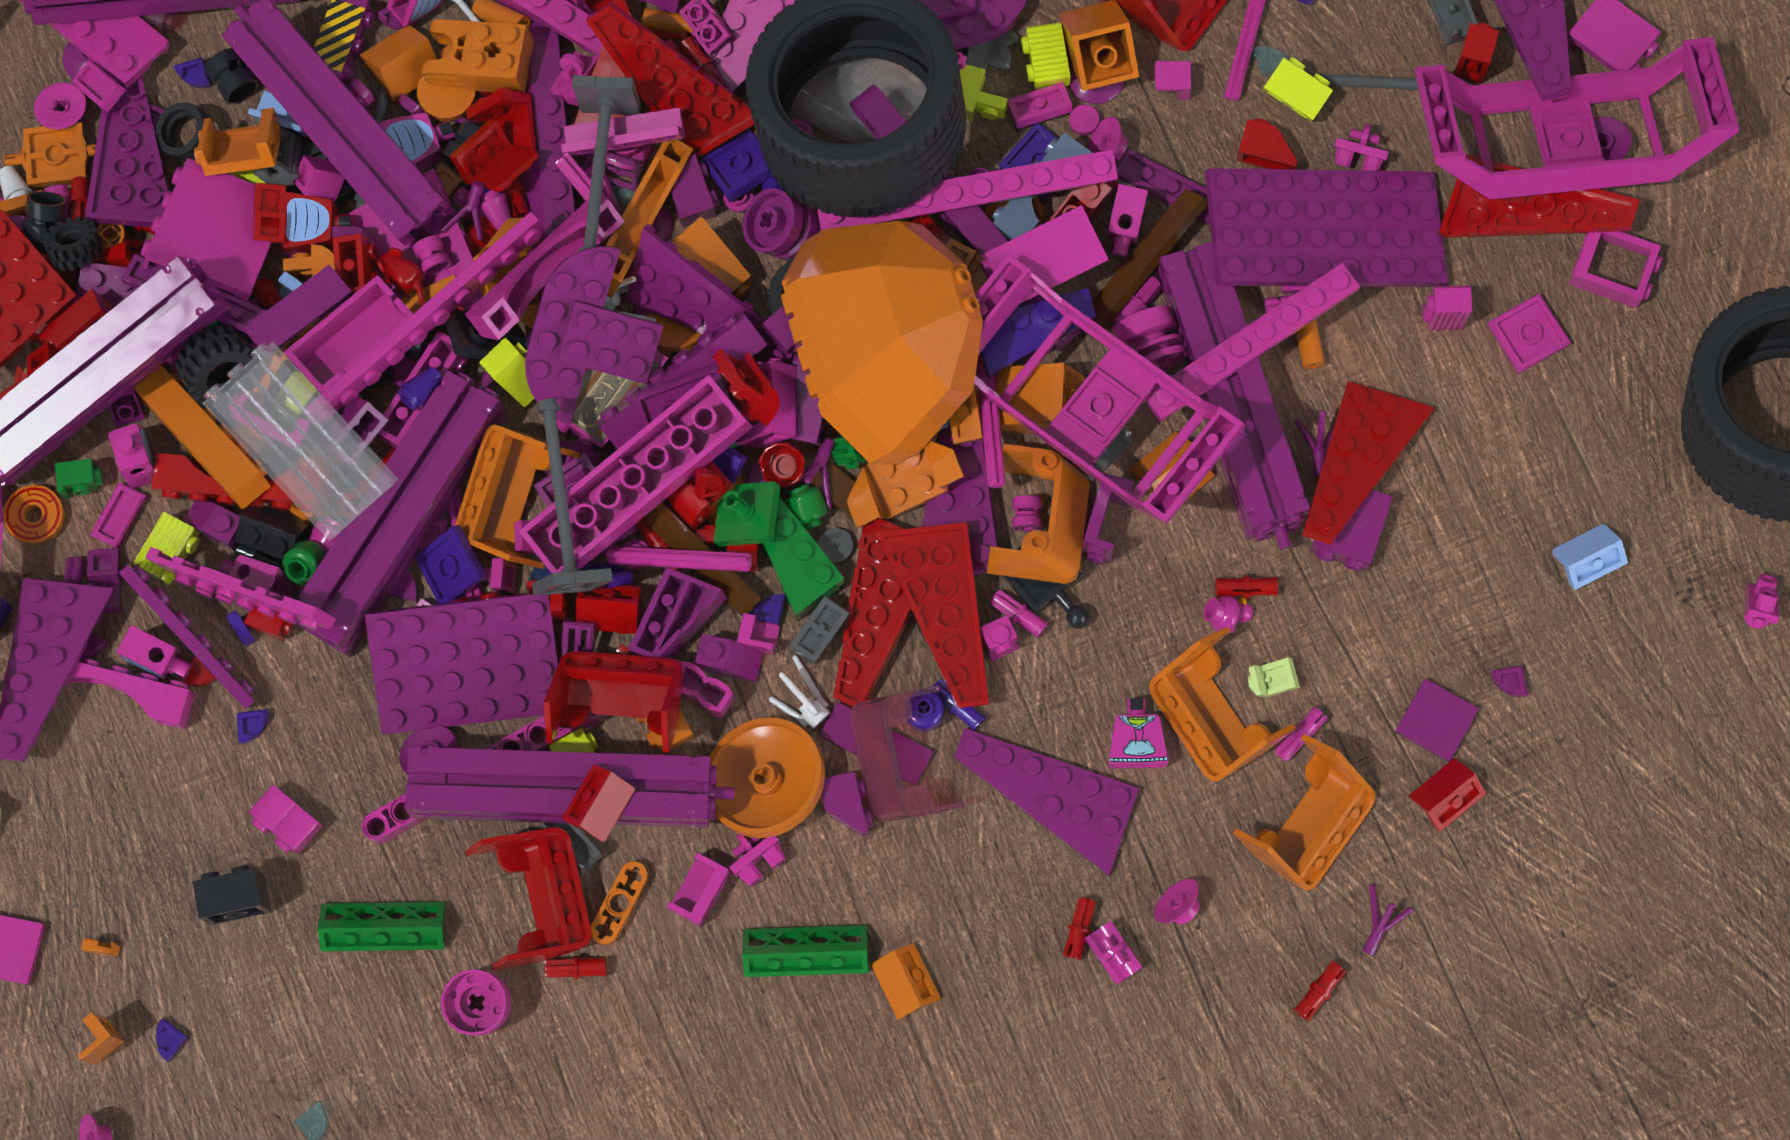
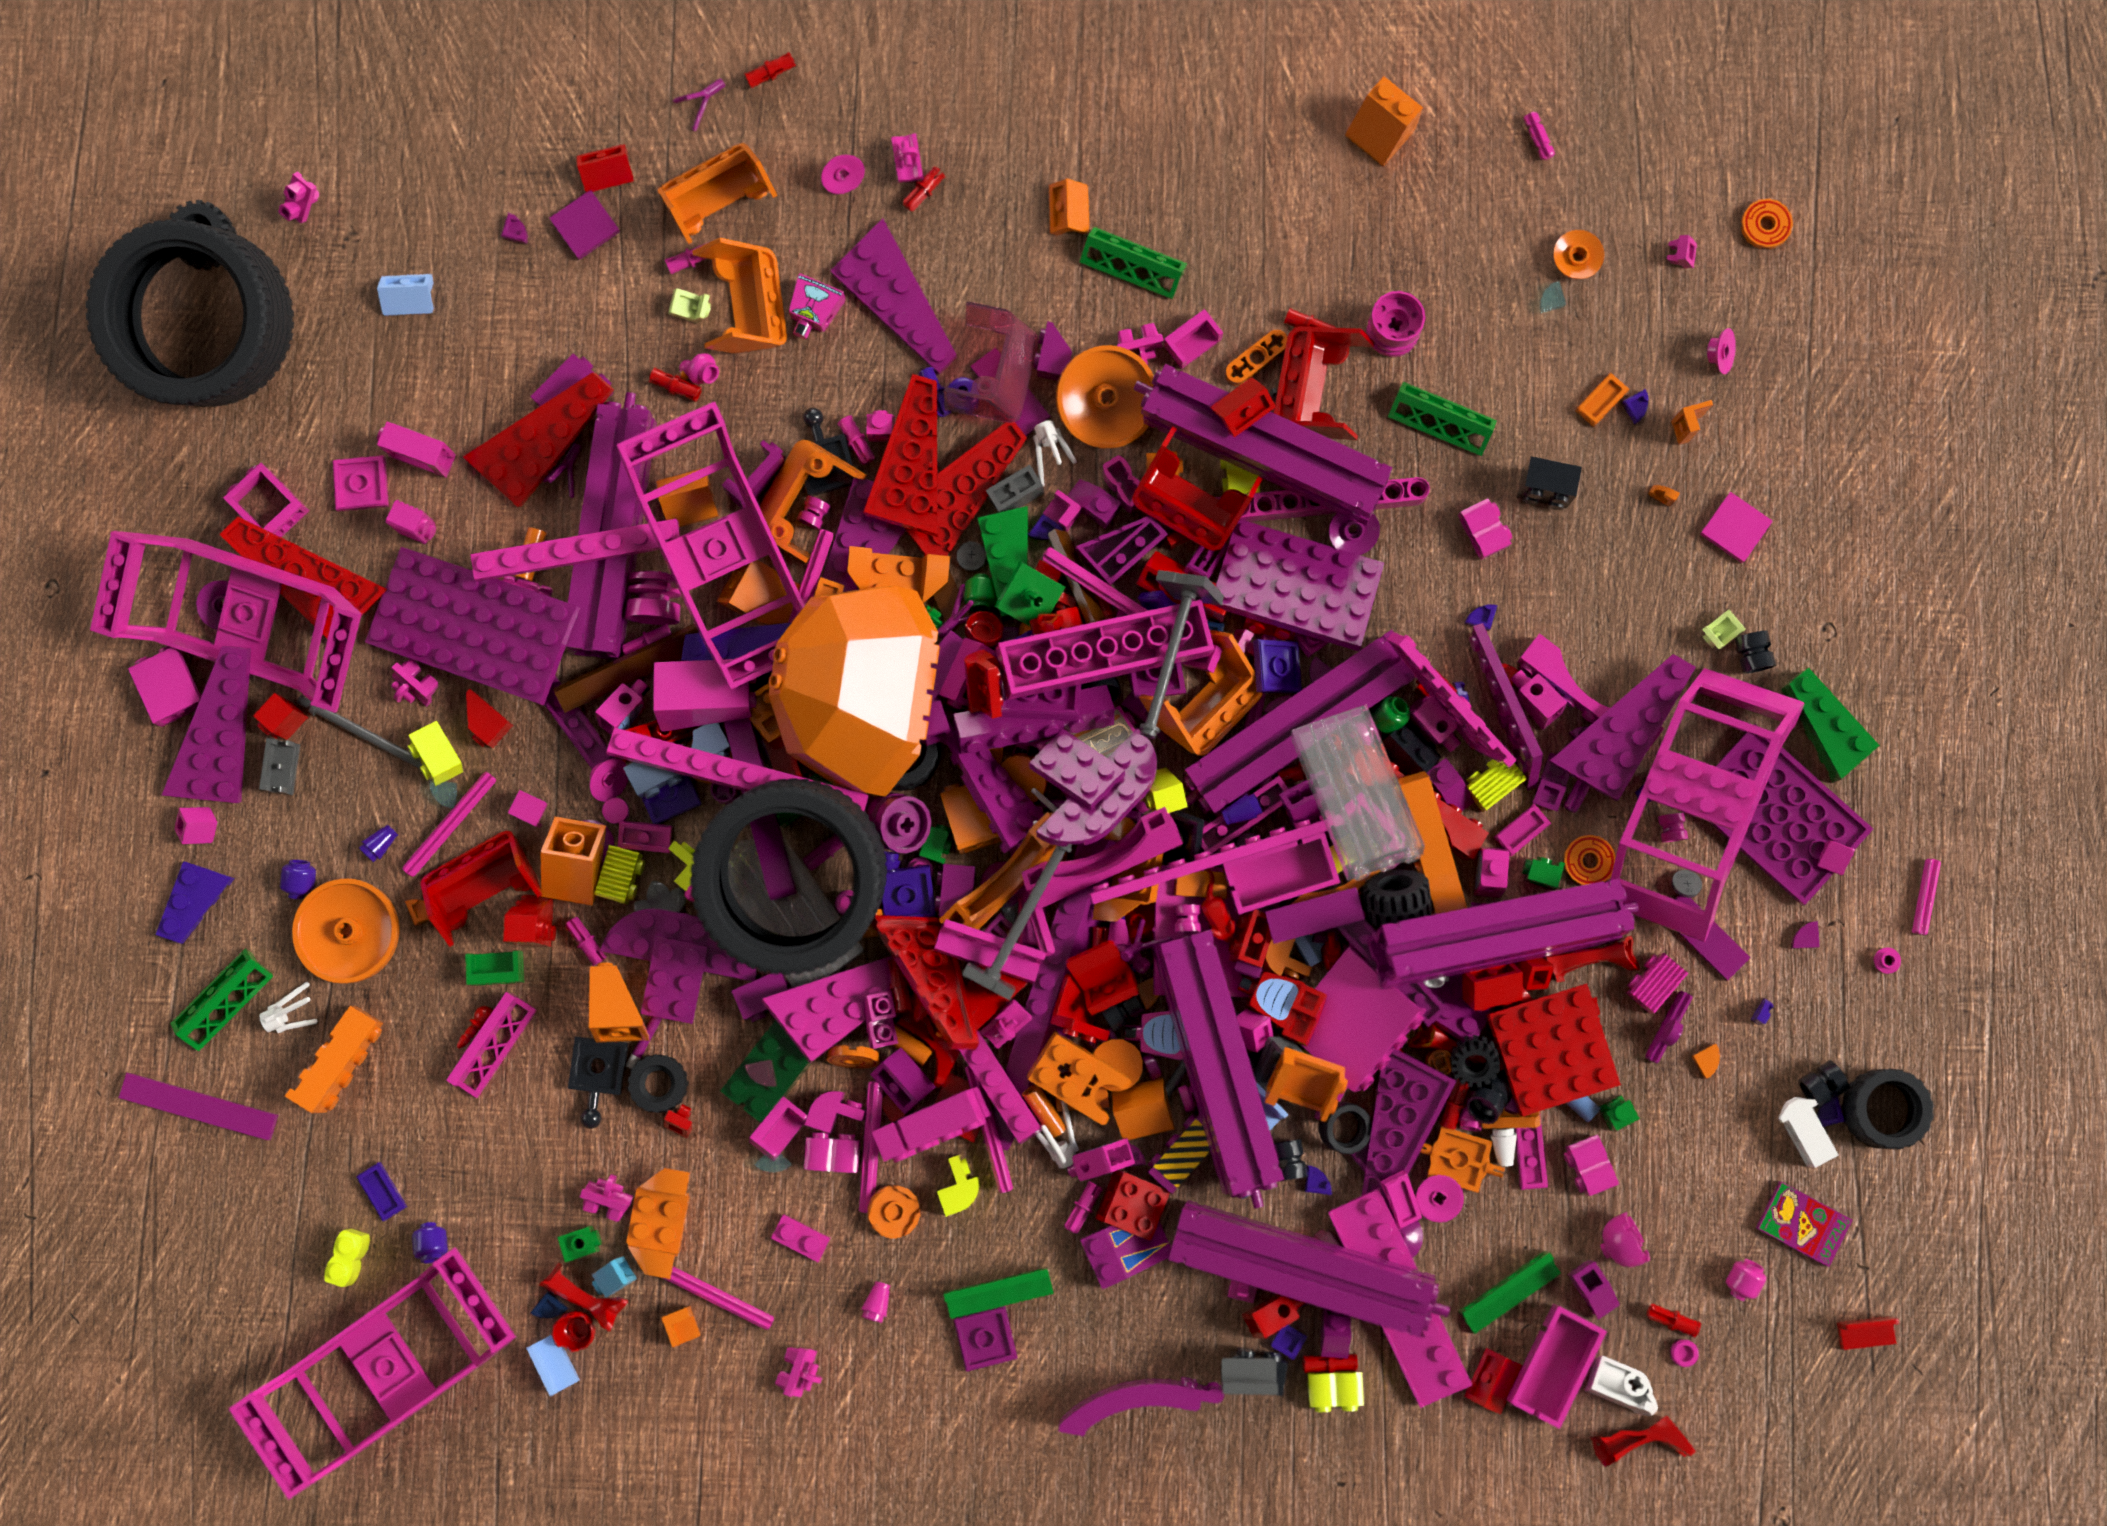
camera: 155 degrees left, 5 degrees up
none -> dark pink window [377,421,456,478]
none -> green brick [919,824,953,865]
none -> orange tile [1575,372,1629,427]

